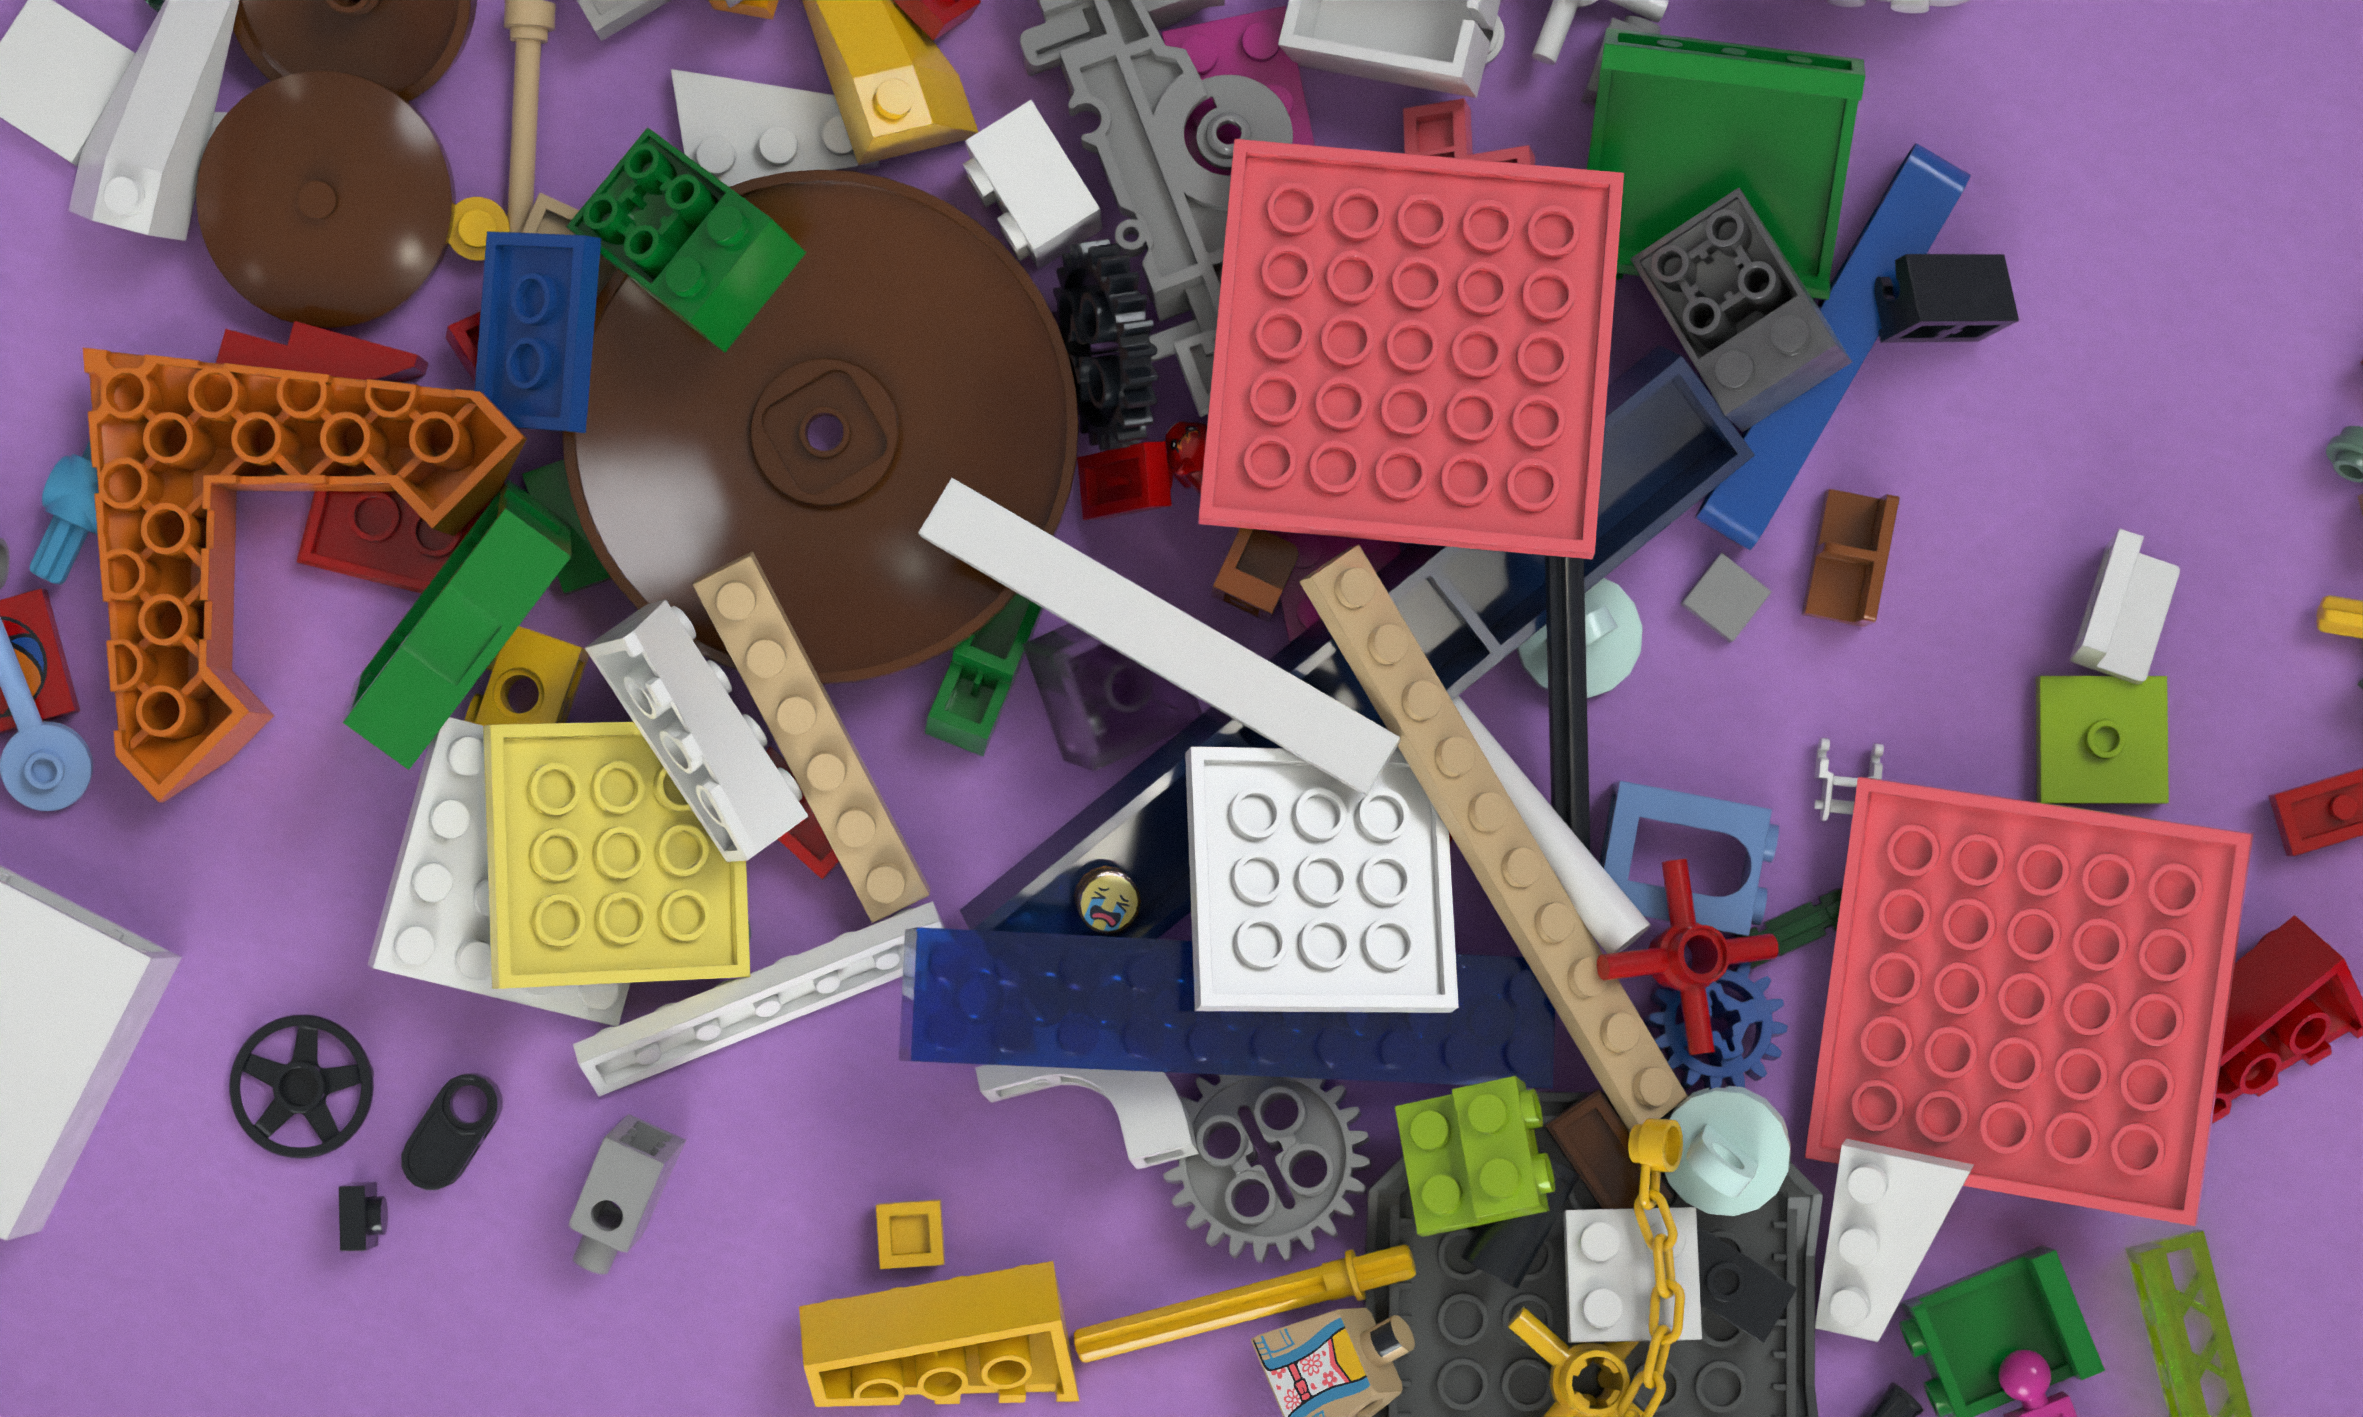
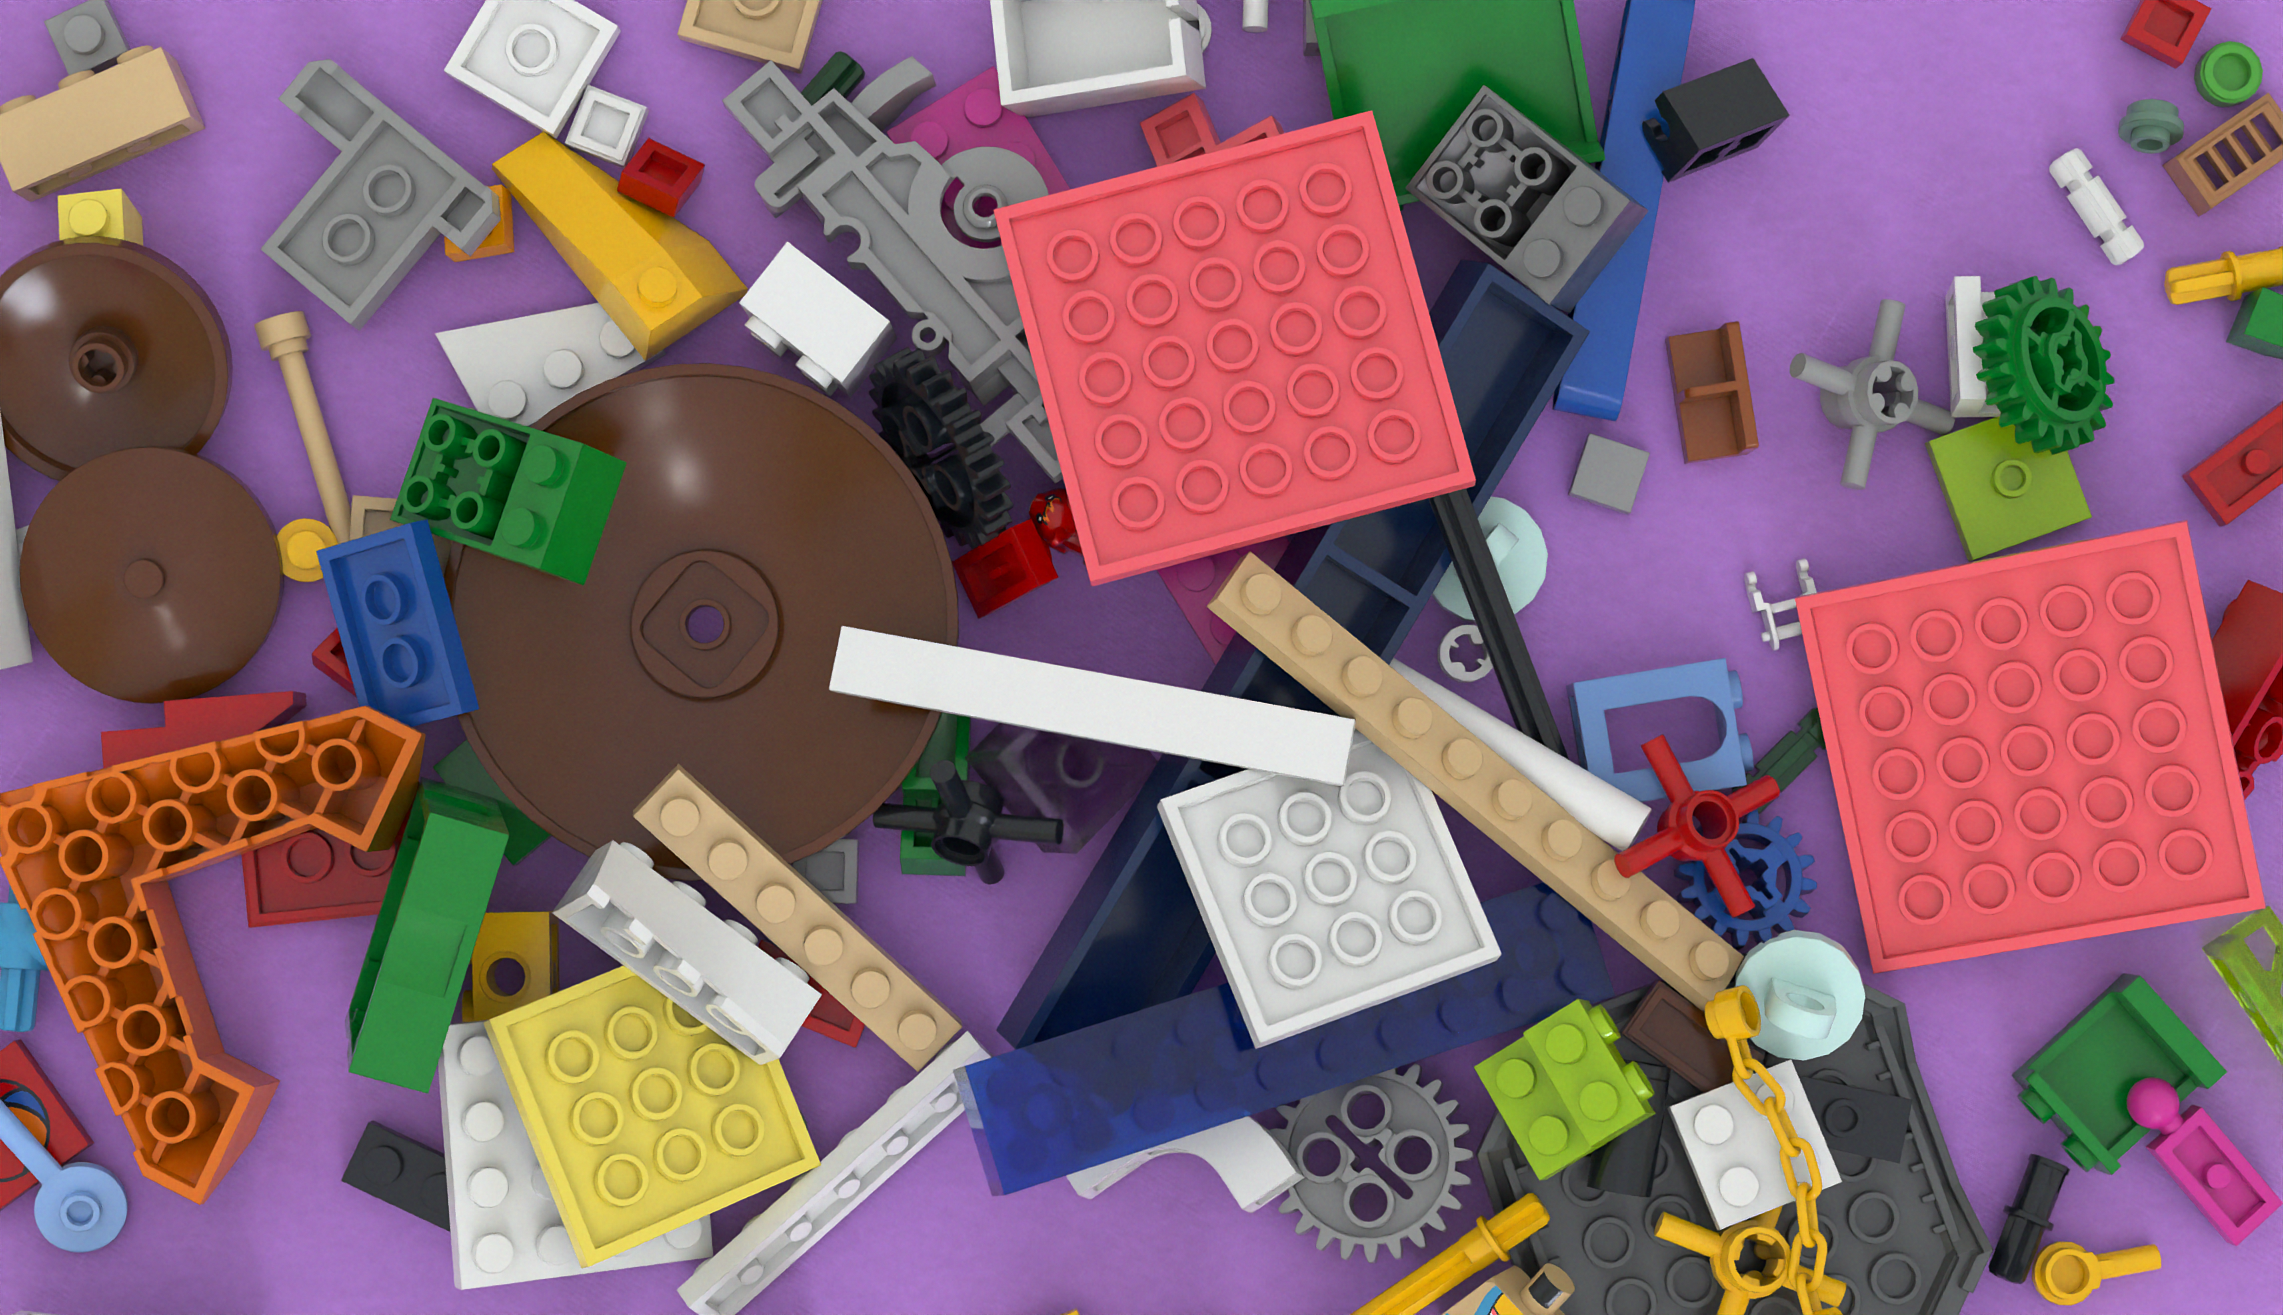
camera: 25 degrees left, 0 degrees up
tile [1074,866,1141,934] -> none
dark orange panel [1212,528,1299,623] -> none
white wing [1815,1138,1974,1342] -> none
none -> black plate [341,1120,450,1232]
none -> light grey plate [793,839,859,904]
none -> black bar [873,760,1064,885]
none -> white bush [1437,625,1493,683]
none -> light grey bar [1789,299,1955,490]
none -> green gear [1973,276,2115,455]
none -> white axle [2049,148,2144,265]

